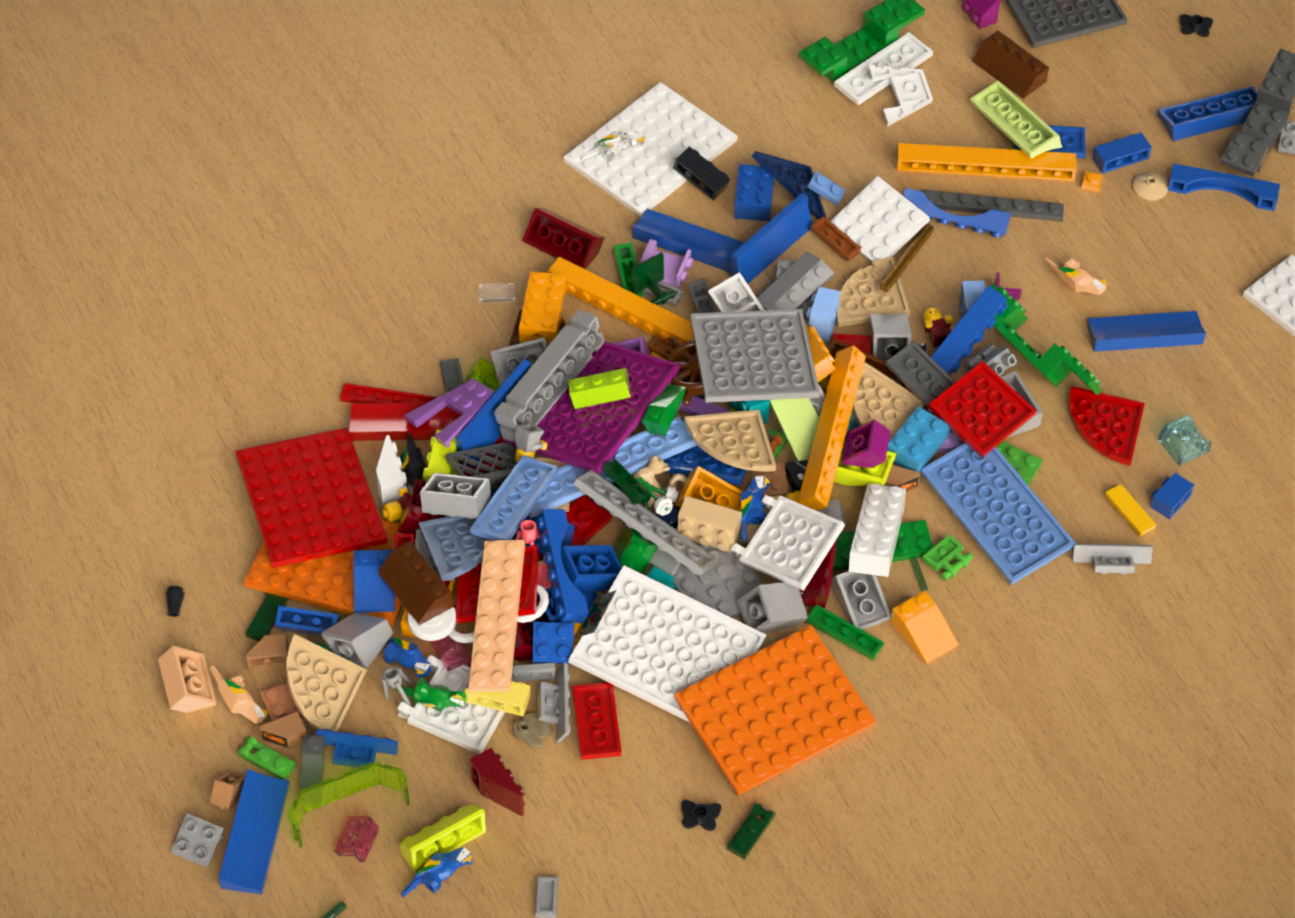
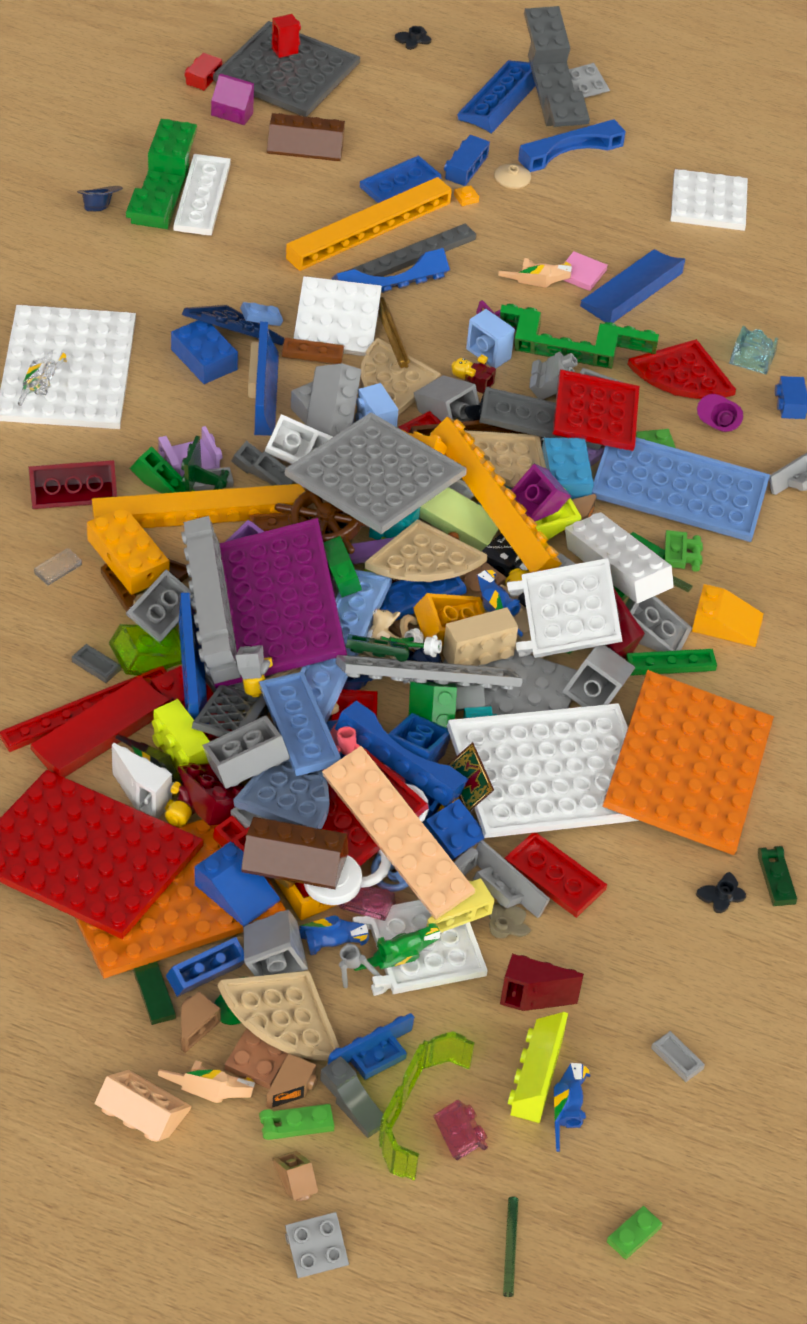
camera: 45 degrees left, 5 degrees down
black cone [165,586,185,617] -> none
blue arch [219,769,290,894] -> none
medium lavender wing [404,378,495,448] -> none
lime slope [568,368,631,409] -> none
blue arch [633,209,745,272] -> none
black brick [673,146,730,201] -> none
white wing [867,64,933,126] -> none
blue brick [931,285,1008,376] -> none
yellowish green arch [970,81,1062,159] -> none
yellow tile [1105,484,1156,536] -> none
none -> dark blue piece [77,186,123,211]
none -> bright pink tile [564,251,608,291]
none -> magenta piece [697,394,744,432]

